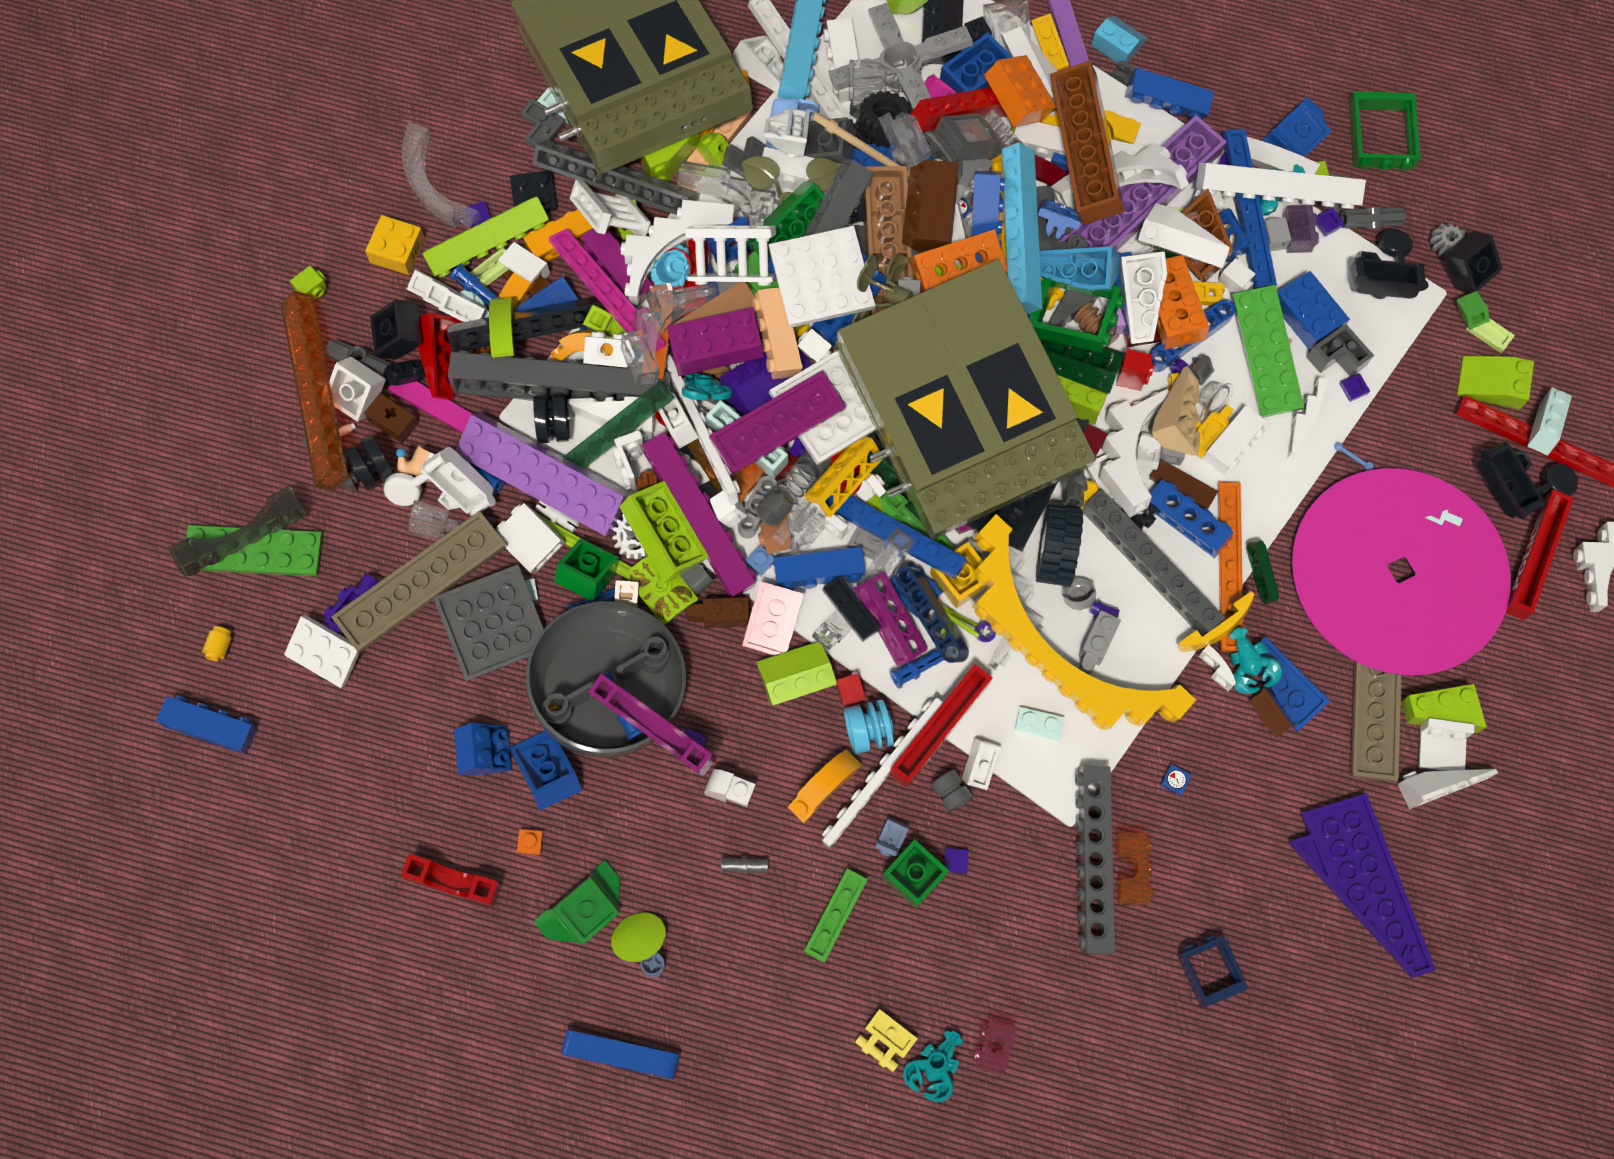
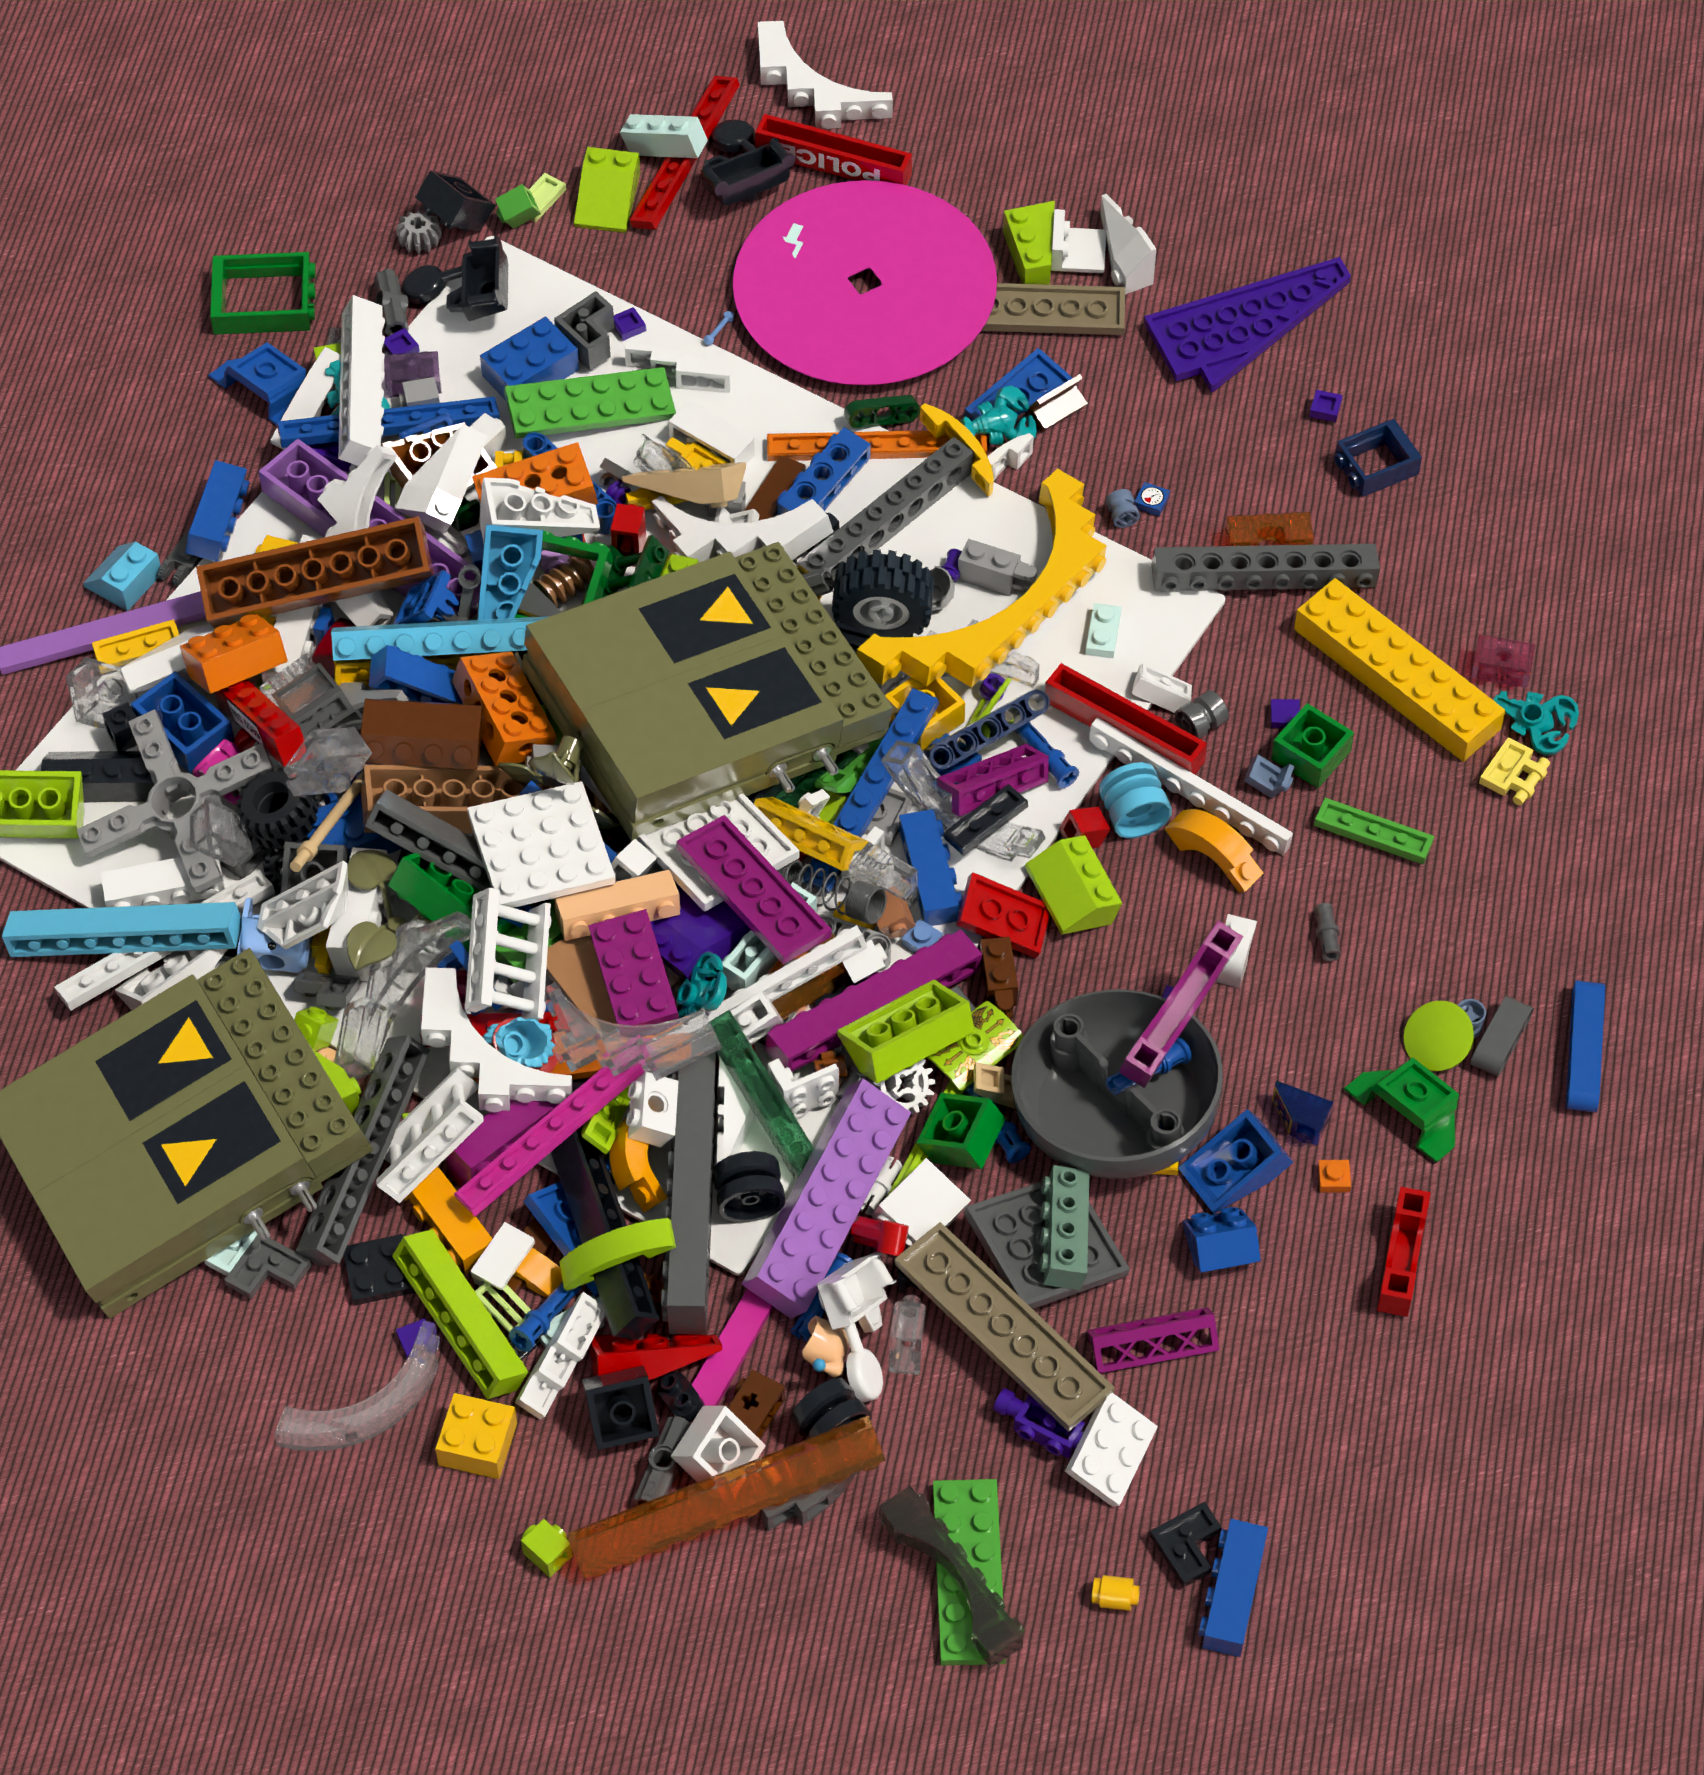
camera: 90 degrees left, 15 degrees down
none -> red piece [850,1216,909,1256]
none -> sand green brick [1039,1165,1089,1290]
none -> magenta fence [1087,1307,1219,1373]
none -> sand blue wheel [1106,489,1140,528]
none -> black plate [1150,1501,1222,1588]
none -> clear blue slope [1272,1081,1333,1146]
none -> yellow brick [1294,578,1505,762]
none -> dark purple plate [1309,390,1343,422]
none -> dark grey beam [1470,995,1534,1077]

